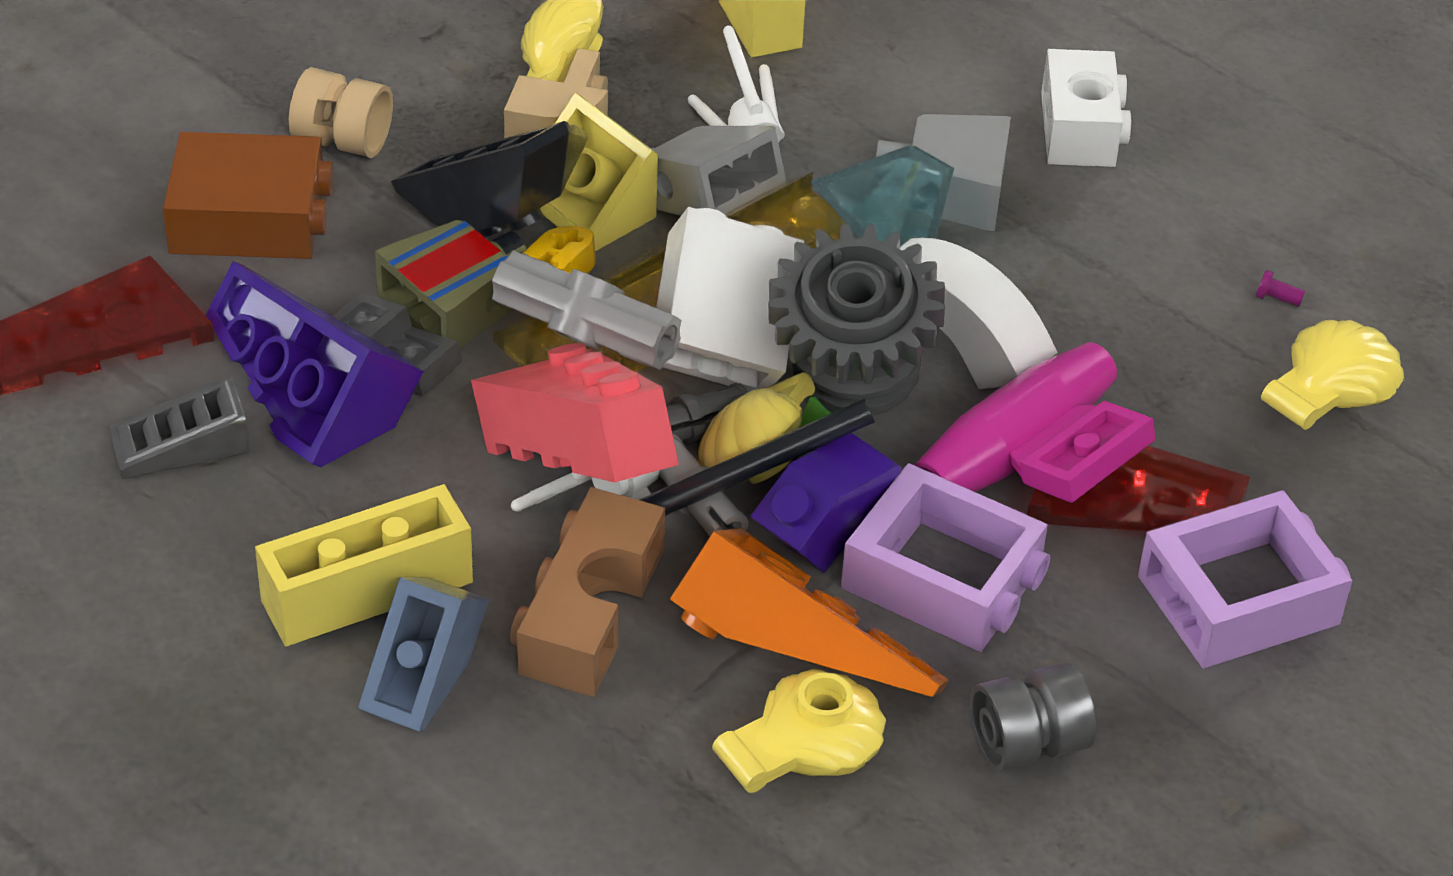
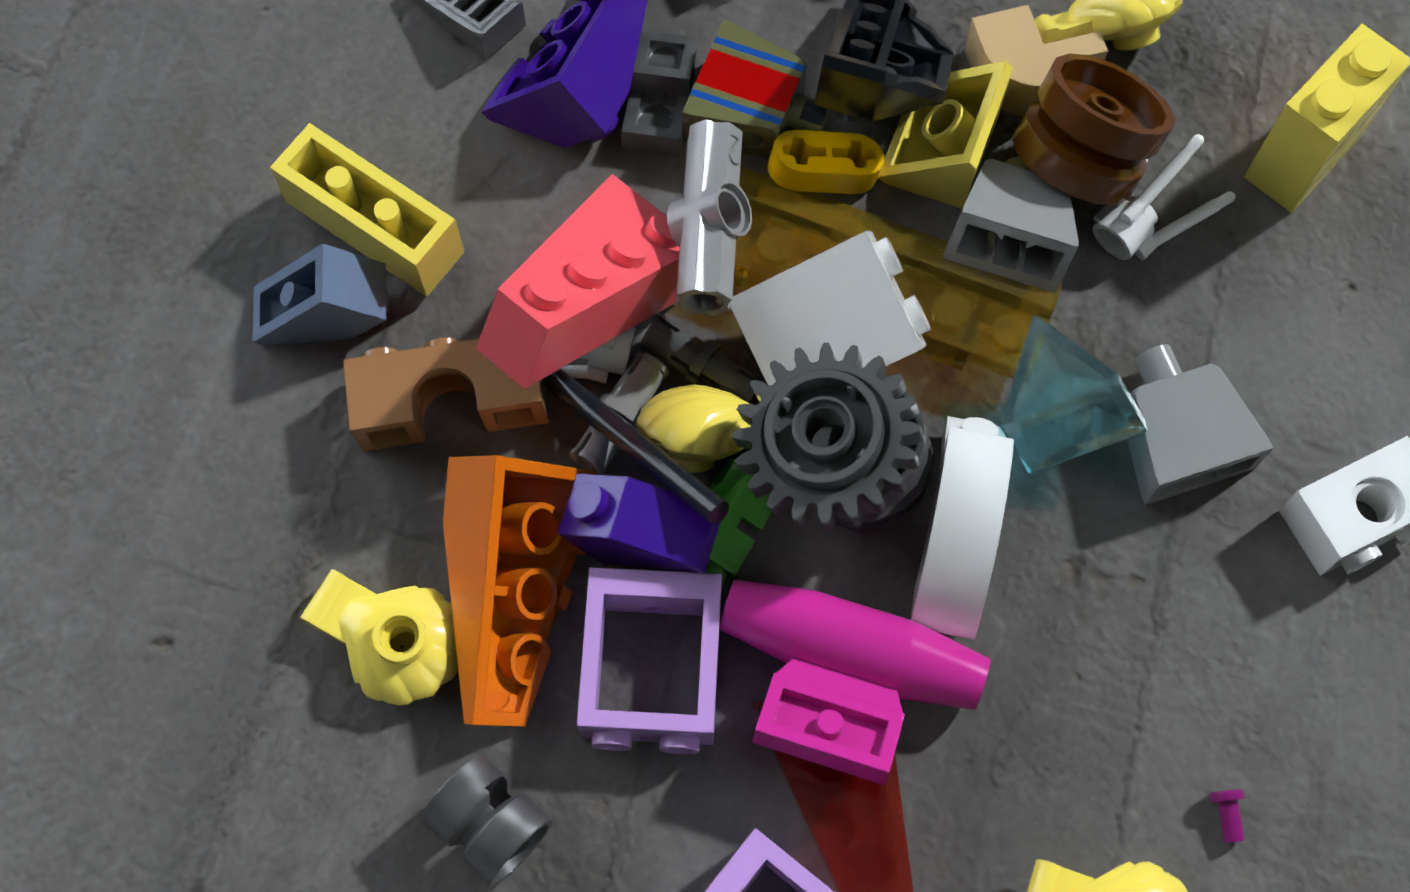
camera: 65 degrees right, 25 degrees up
none -> reddish brown wheel [1012,53,1175,205]

